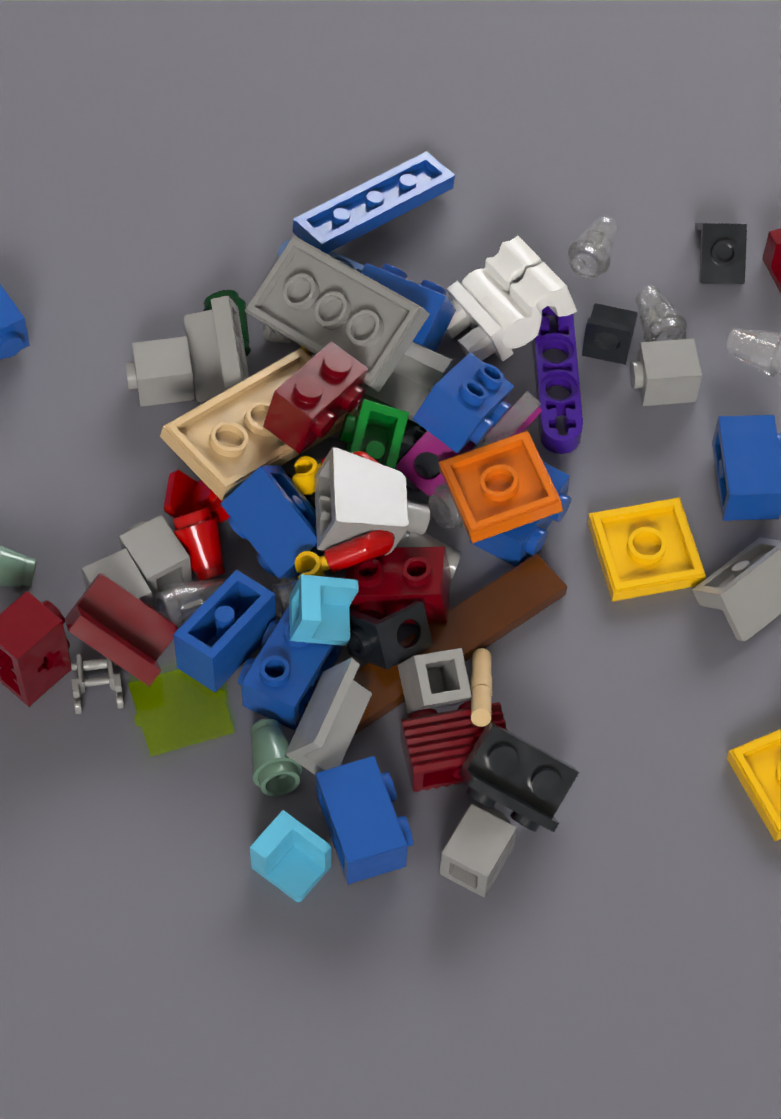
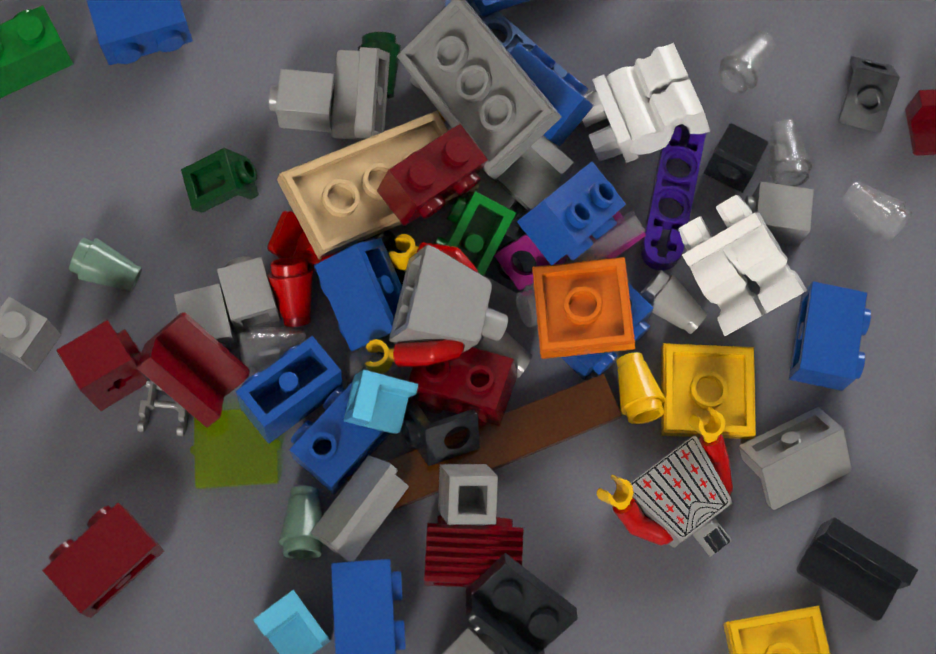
camera: 10 degrees right, 15 degrees up
tan piece [470,648,492,727] -> none
none -> dark red brick [42,502,165,618]
none -> dark green bracket [181,148,259,213]
none -> torso [597,406,733,557]
none -> yellow cone [616,352,666,424]
none -> light grey cone [640,270,707,334]
none -> white hips [678,195,807,336]

